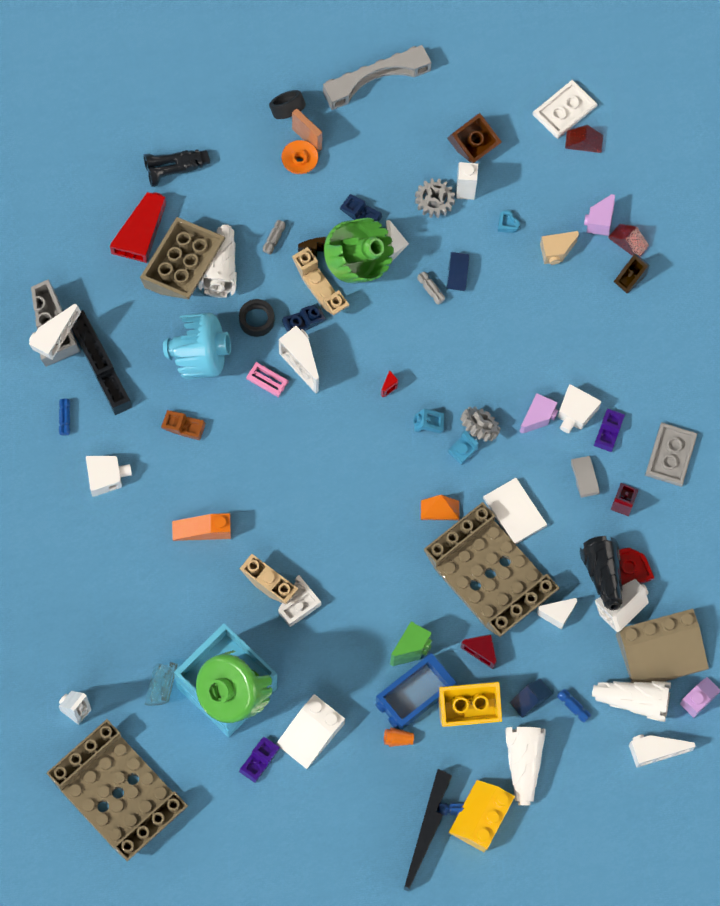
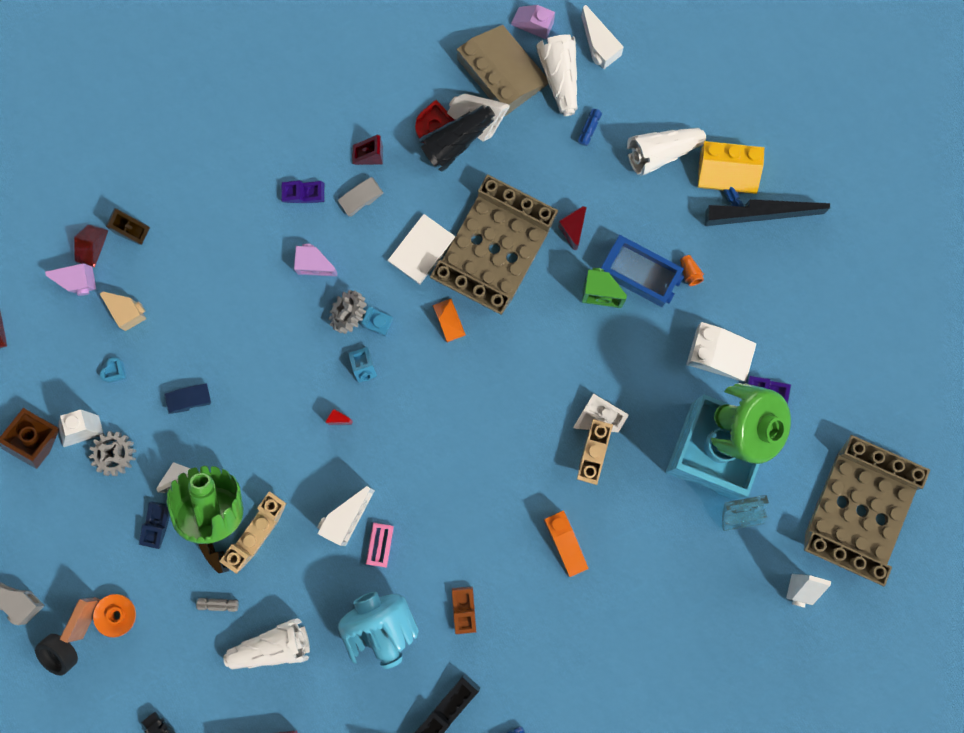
camera: 105 degrees left, 10 degrees up
white torso [86,456,132,497] -> none
dark tan slope [140,217,226,299] -> none
black tyre [239,299,275,337] -> none
dark blue slope [282,303,326,332] -> none
light grey axle [417,272,445,305] -> none
yellow slope [439,682,502,727] -> none
dark blue slope [510,679,553,718] -> none
white slope [537,598,577,629] -> none
white torso [558,384,601,433] -> none
light grey tile [645,422,698,487] -> none

